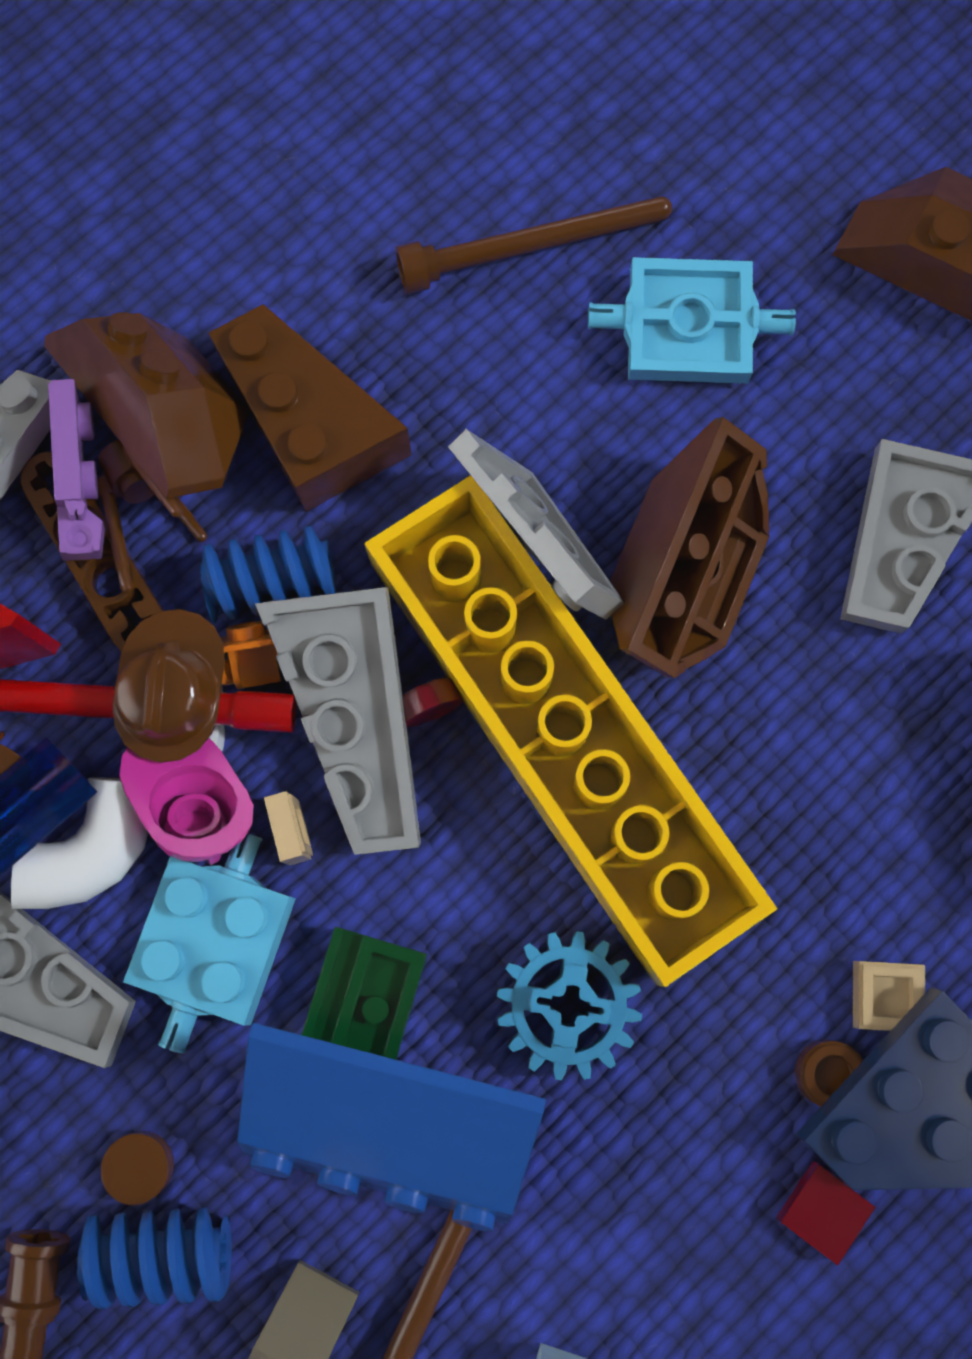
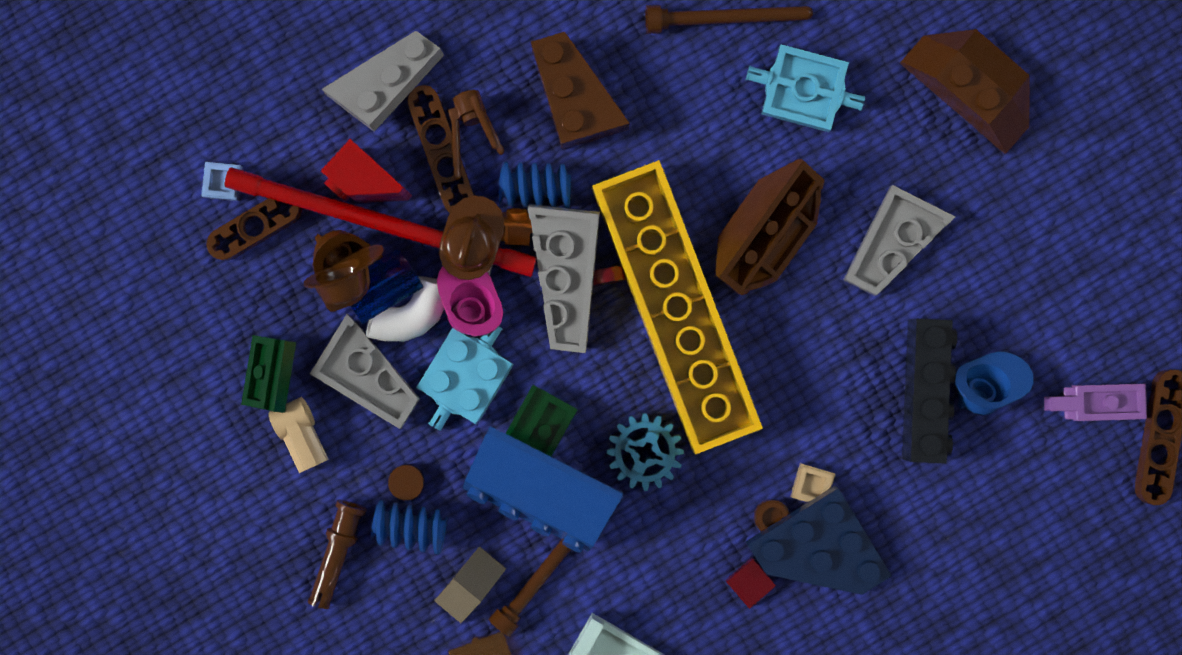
camera: 10 degrees right, 10 degrees up
reddish brown wedge [44,312,250,499] -> none
medium lavender hinge [48,379,105,561] -> none
tan tile [264,791,313,866] -> none
light grey wing [448,429,625,619] -> none

